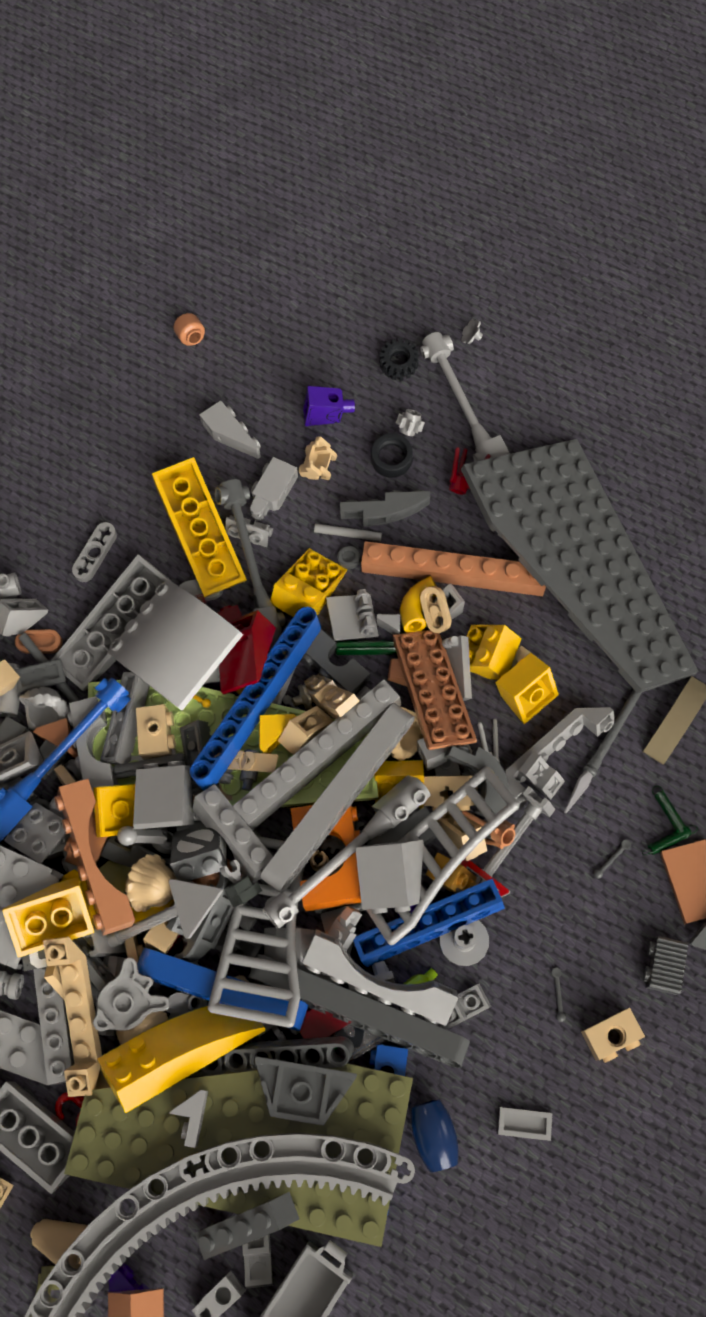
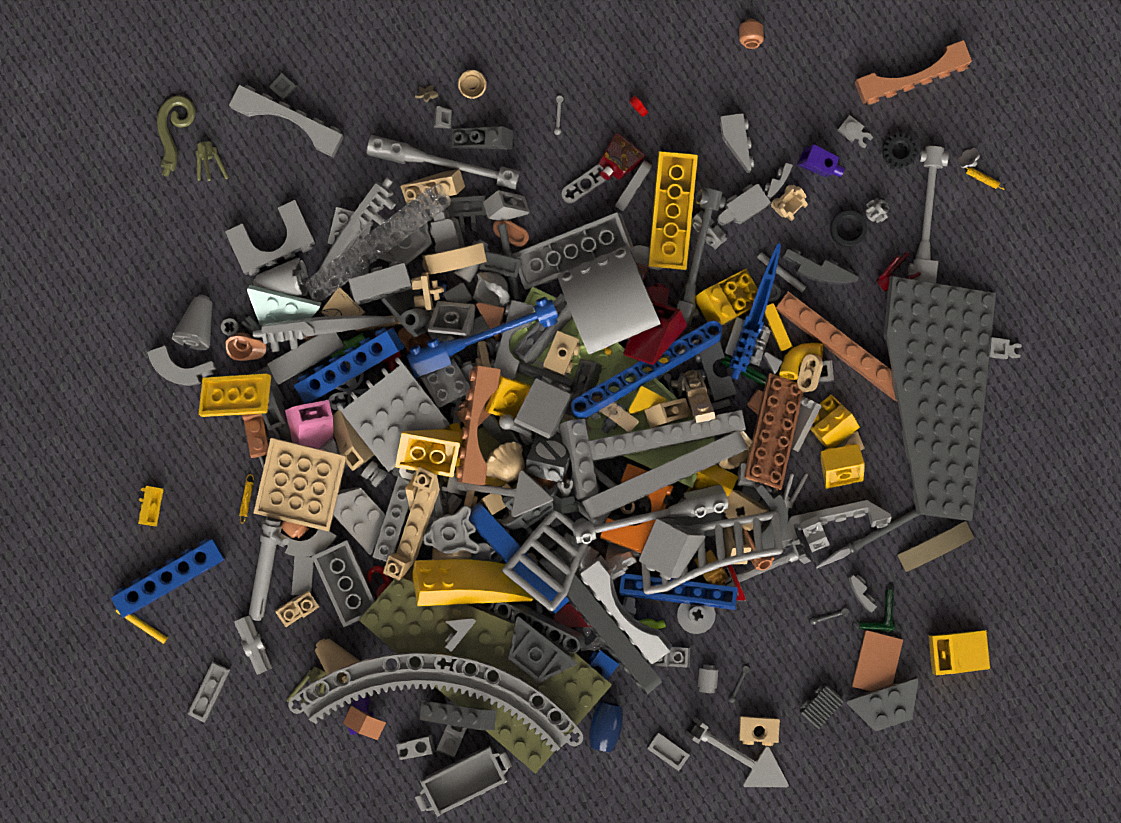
camera: 20 degrees right, 15 degrees up
none -> light grey hinge [554,95,563,135]
none -> torso [599,133,645,180]
none -> light grey beam [615,160,653,211]
none -> red tile [629,95,649,117]
none -> light grey piece [685,717,789,787]
none -> light grey brick [698,665,719,693]
none -> blue piece [729,243,781,380]
none -> light grey slope [764,163,793,200]
none -> yellow piece [764,303,792,352]
none -> light grey plate [837,115,873,148]
none -> light grey slope [849,575,877,613]
none -> nougat arch [855,40,972,105]
none -> yellow piece [966,167,1005,190]
none -> light grey plate [987,337,1022,359]

